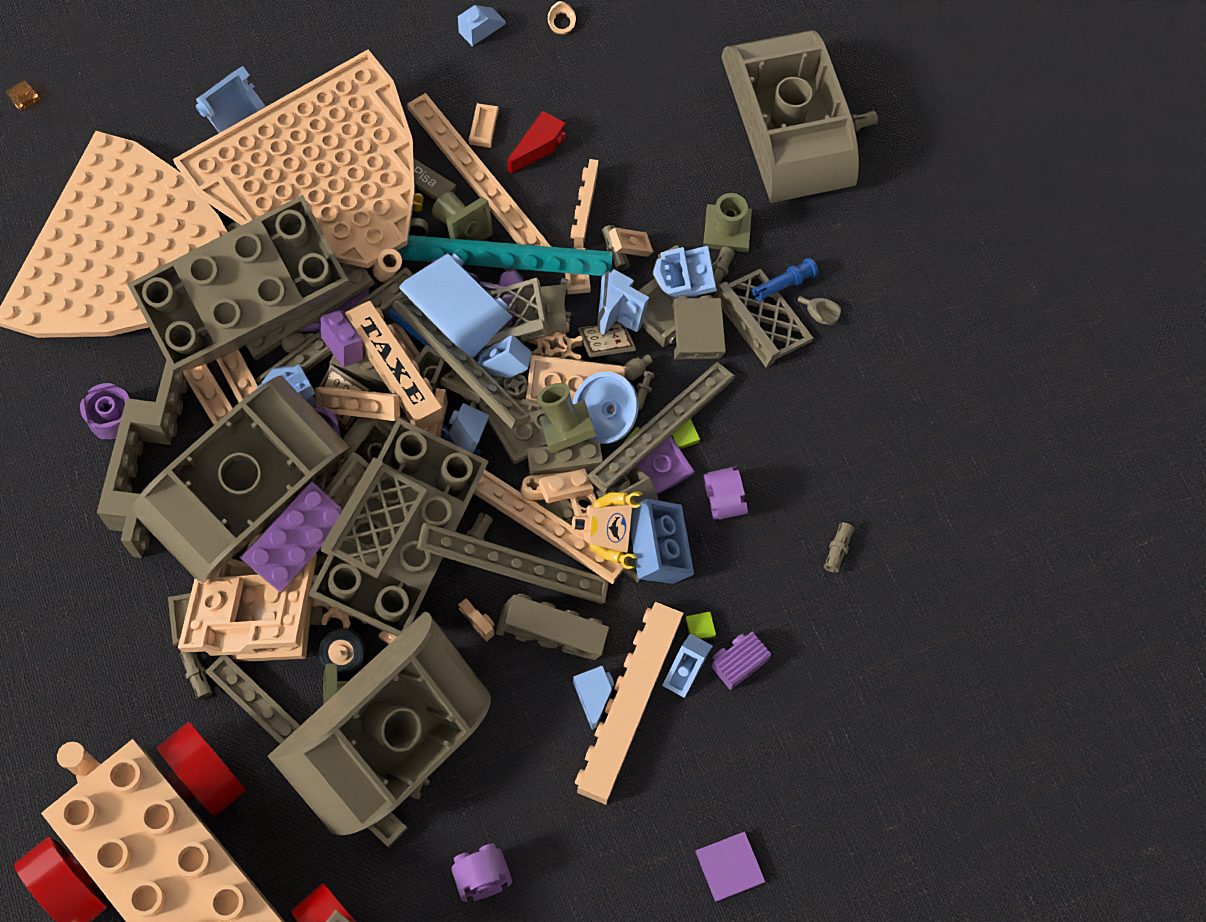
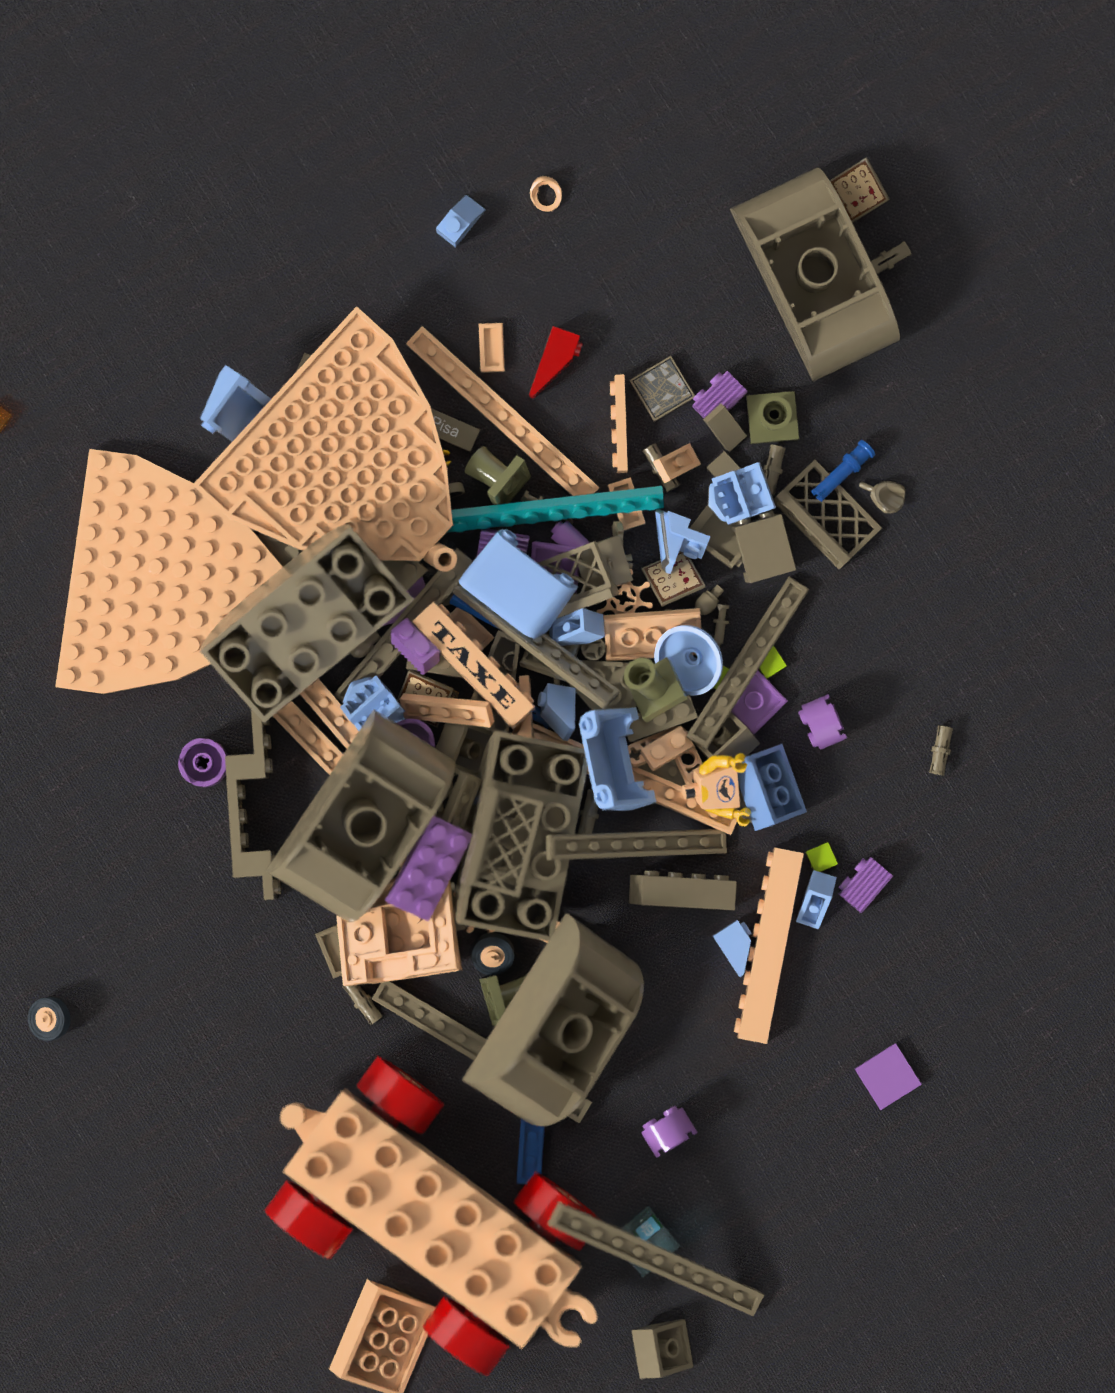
camera: 10 degrees left, 20 degrees up
light nougat plate [458,599,494,642] -> none
none -> blue tile [517,1119,545,1184]
none -> light blue windscreen [580,707,656,811]
none -> tile [630,356,695,422]
none -> medium lavender brick [692,371,747,418]
none -> dark tan tile [703,403,747,452]
none -> piece [829,158,890,223]

